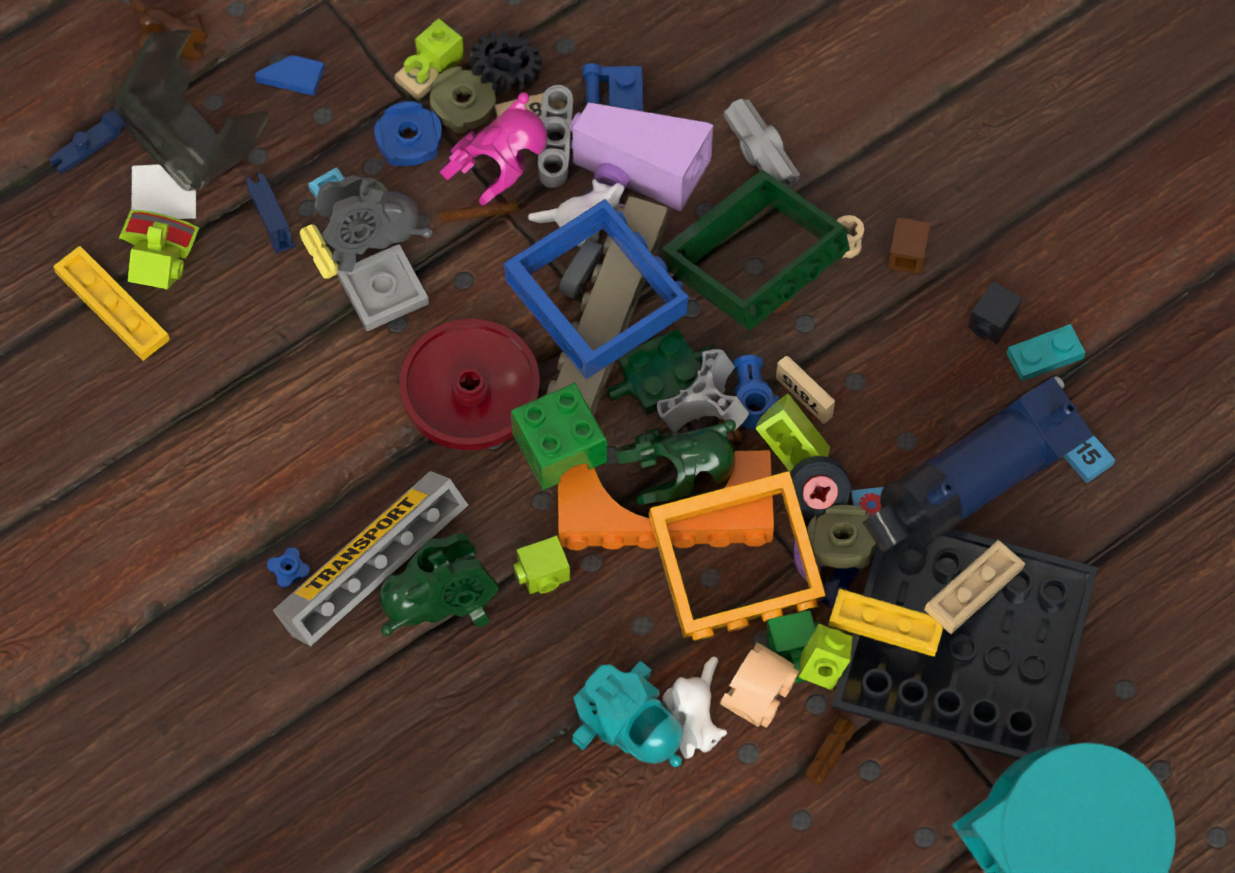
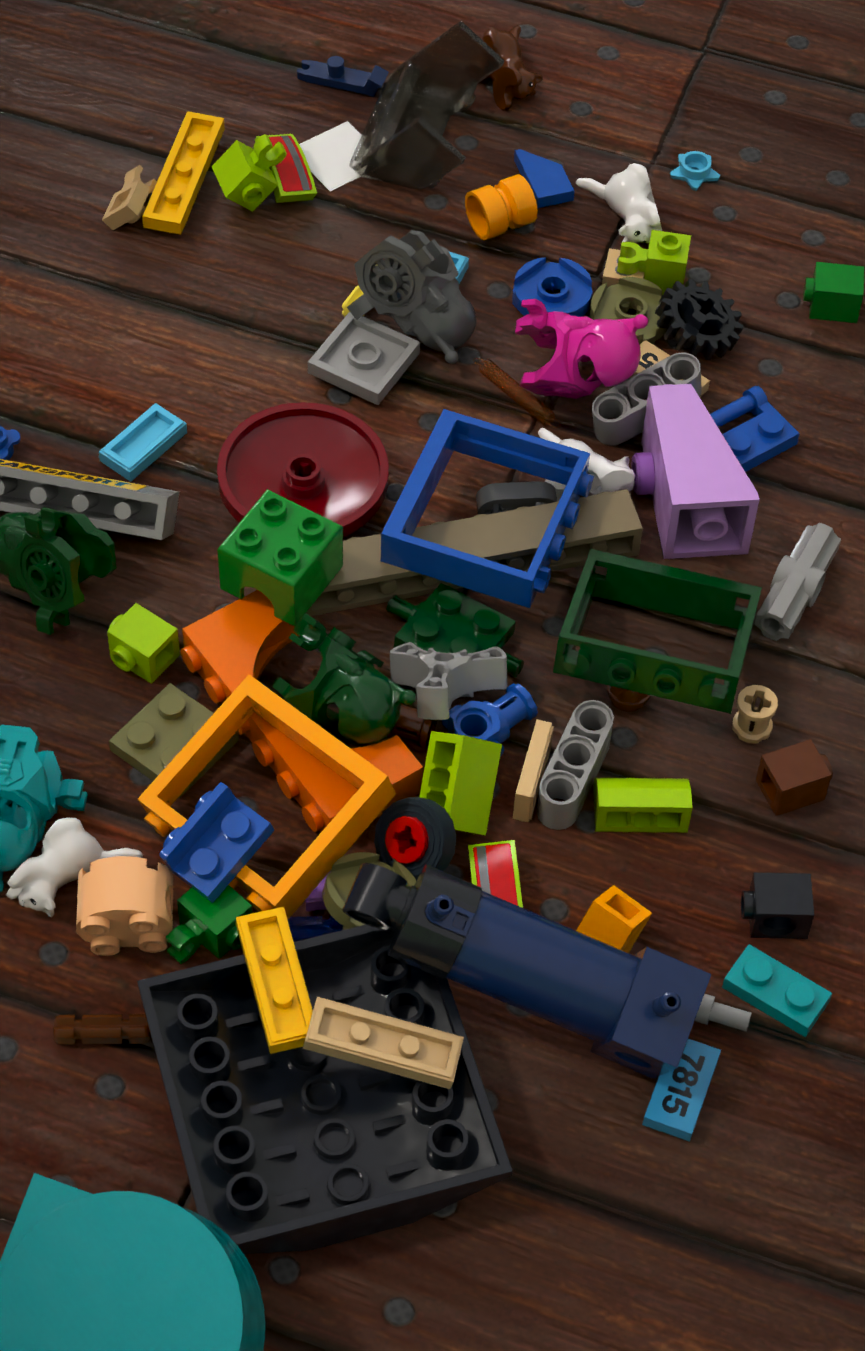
camera: 55 degrees right, 10 degrees down
dark blue piece [246,173,295,254] -> none
lime brick [799,624,852,690] -> none
none -> medium azure tile [99,403,187,482]
none -> tan plate [102,165,157,230]
none -> olive plate [109,683,239,799]
none -> blue bracket [159,782,274,903]
none -> light orange wheel [465,174,538,240]
none -> red slope [468,840,523,908]
none -> light grey beam [537,700,614,830]
none -> white animal [576,163,662,244]
none -> light orange brick [576,885,652,953]
none -> lime brick [593,777,693,833]

